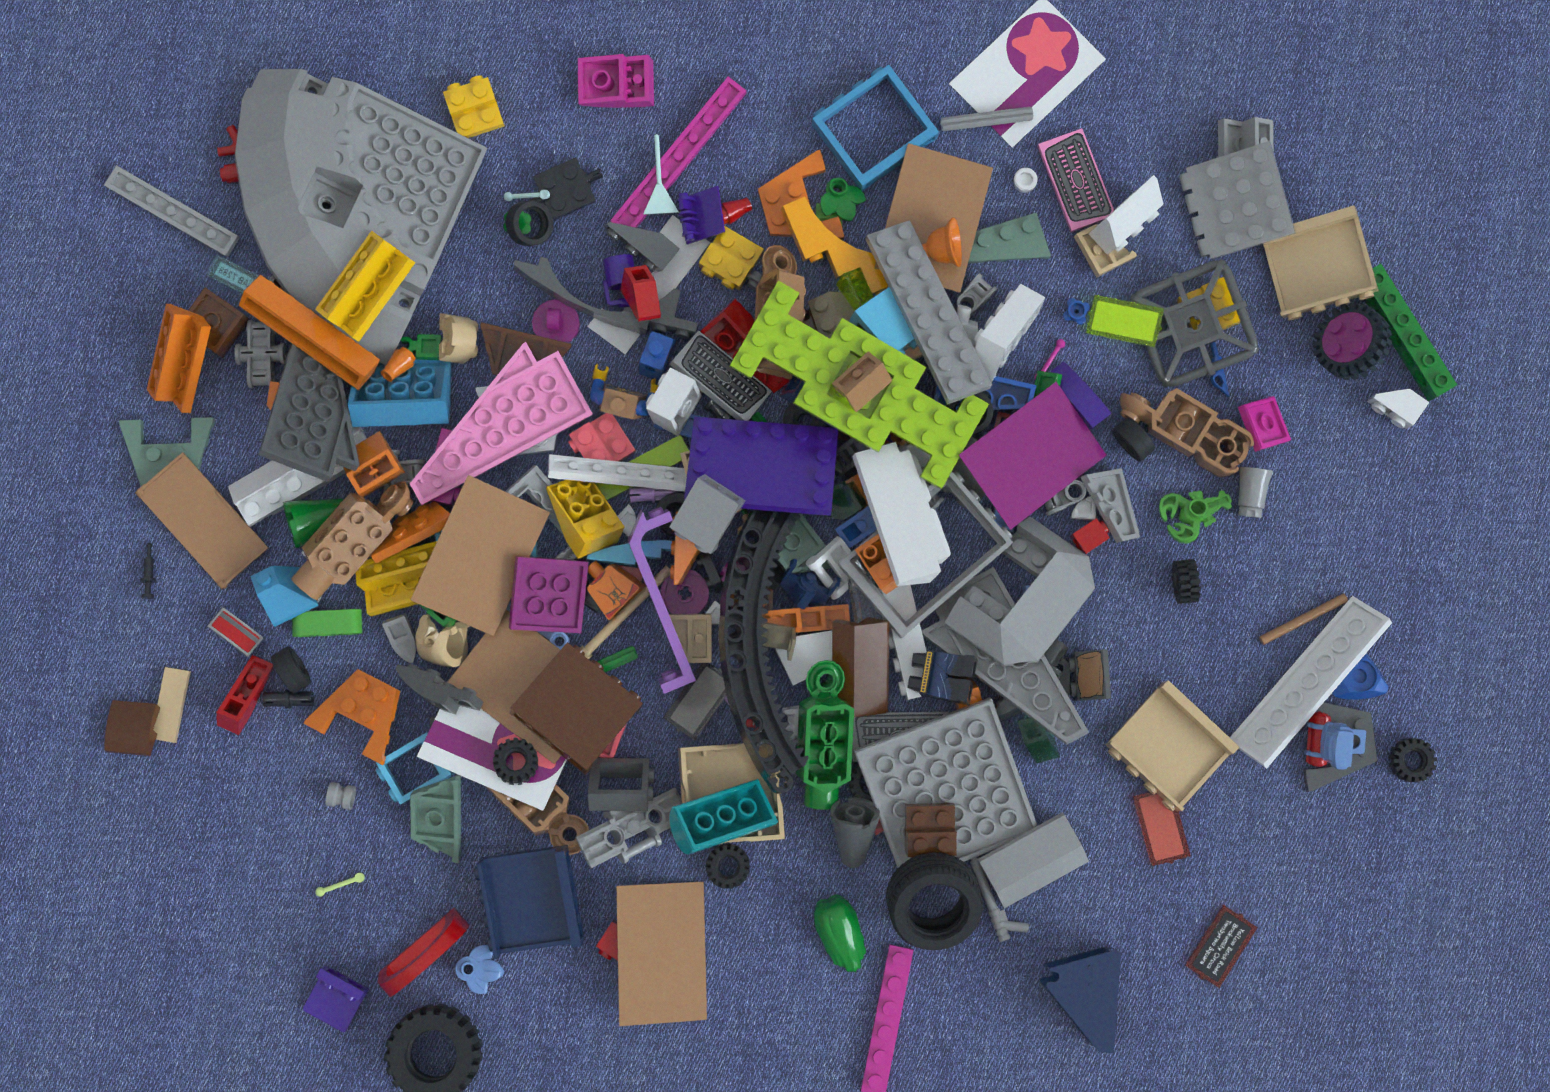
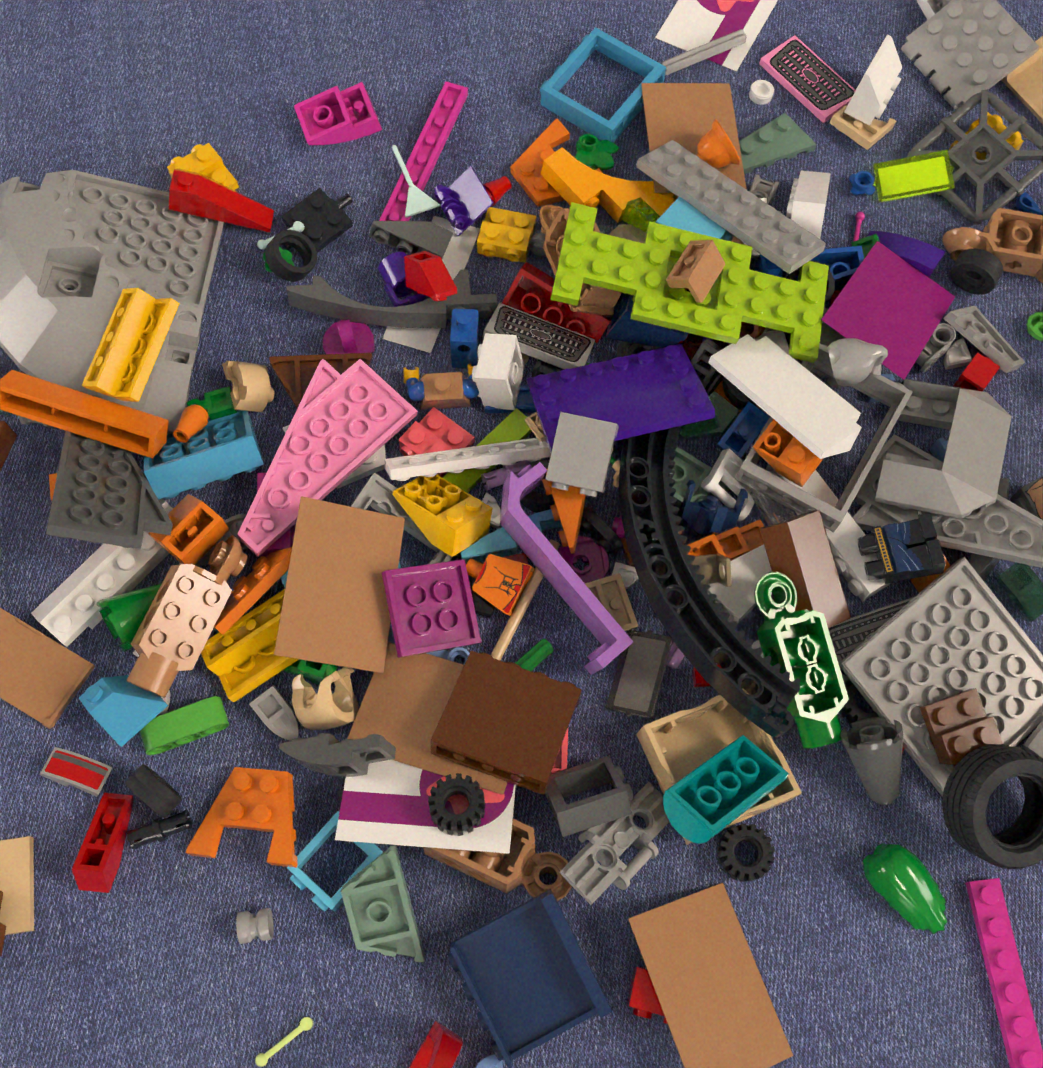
camera: 15 degrees left, 15 degrees down
light grey axle [235,320,287,388] -> none
none -> red wedge [168,168,274,232]
none -> light grey piece [828,338,888,387]

